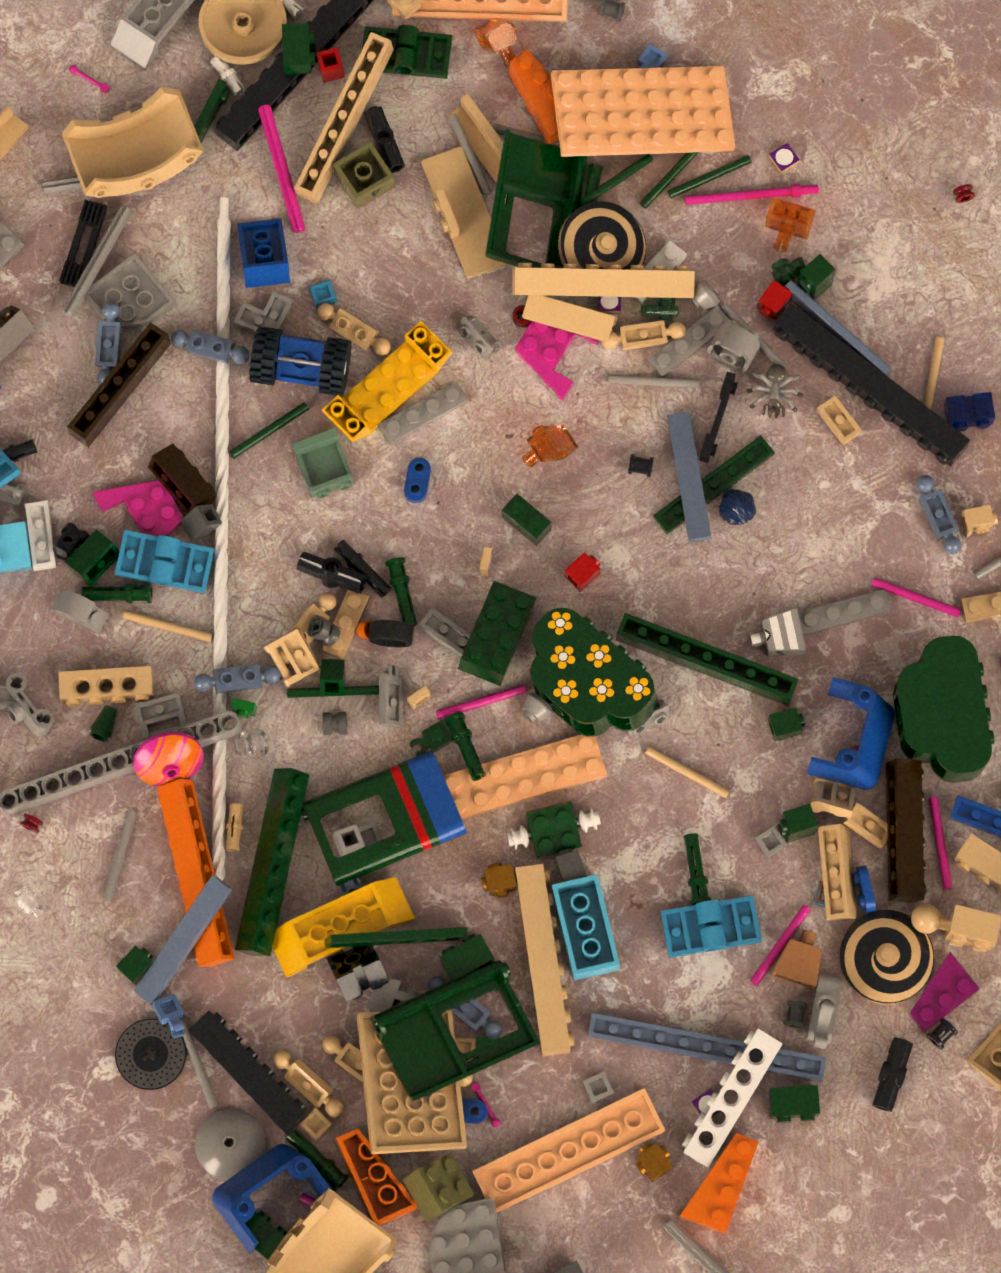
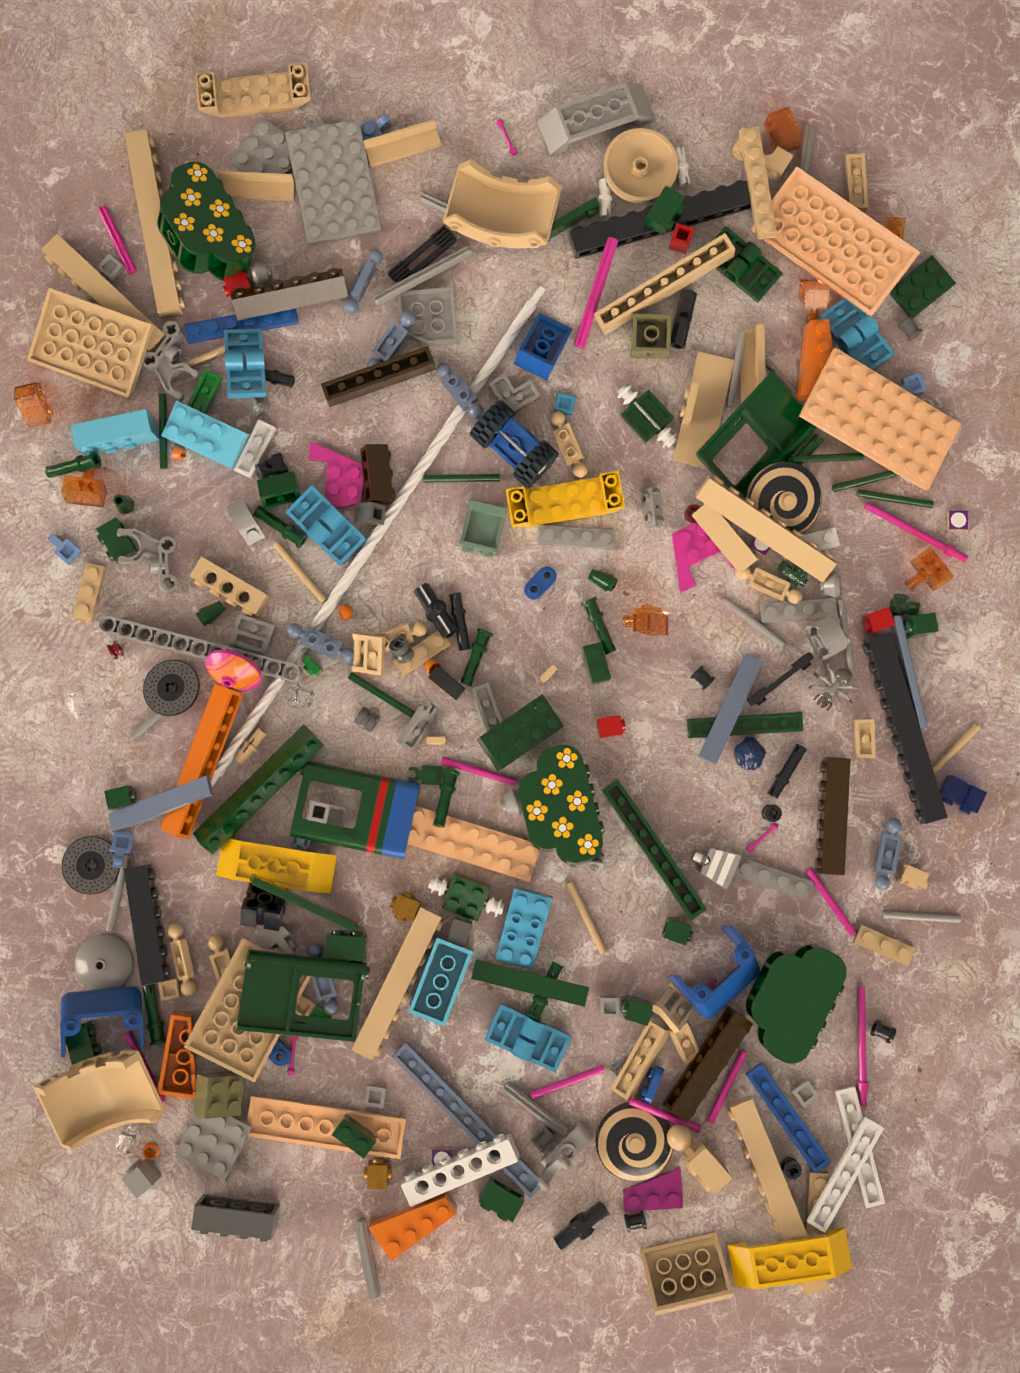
camera: 30 degrees right, 10 degrees up
dark green brick [320,659,345,696] -> none
medium nougat torso [771,930,822,990] -> none
none -> piece [143,660,200,716]
none -> dark green brick [332,1114,378,1159]
none -> orange hinge [337,604,353,621]
none -> sand blue plate [344,249,383,314]
none -> dark green tile [471,960,590,1007]
none -> dark azure plate [495,886,553,970]
none -> light grey axle [503,1082,569,1137]
none -> dark green pin [581,597,616,655]
none -> dark green cone [588,569,618,592]
none -> dark green plate [617,385,677,448]
none -> dark pink bar [628,1097,701,1133]
none -> dark pink hinge [746,823,778,853]
none -> black bush [761,805,782,822]
none -> black pin [767,744,807,799]
none -> dark brown brick [815,757,851,875]
none -> dark azure plate [818,298,895,370]

